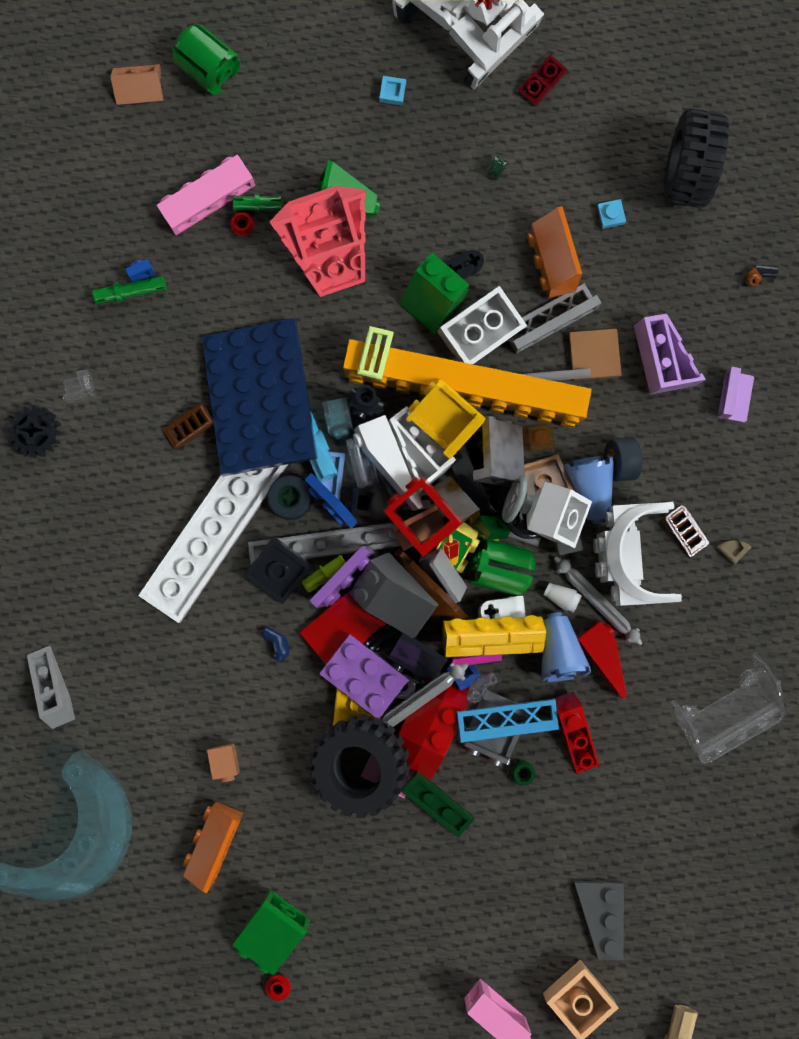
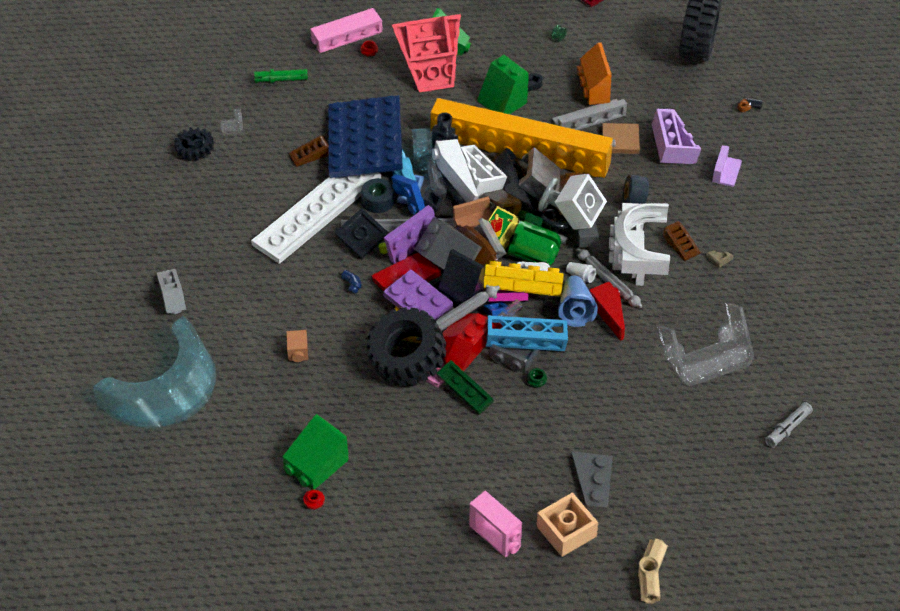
camera: 10 degrees right, 35 degrees down
blue plate [125,259,156,282] -> none
orange slope [182,802,243,893] -> none
green pin [233,194,281,213] -> none
yellowish green tile [357,326,394,381] -> none
red window [384,477,463,557] -> none
yellow panel [406,379,485,459] -> none
white slope [437,286,527,364] -> none
red slope [553,691,599,774] -> none
medium blue cone [564,455,614,524] -> none
medium azure plate [597,199,626,229] -> none

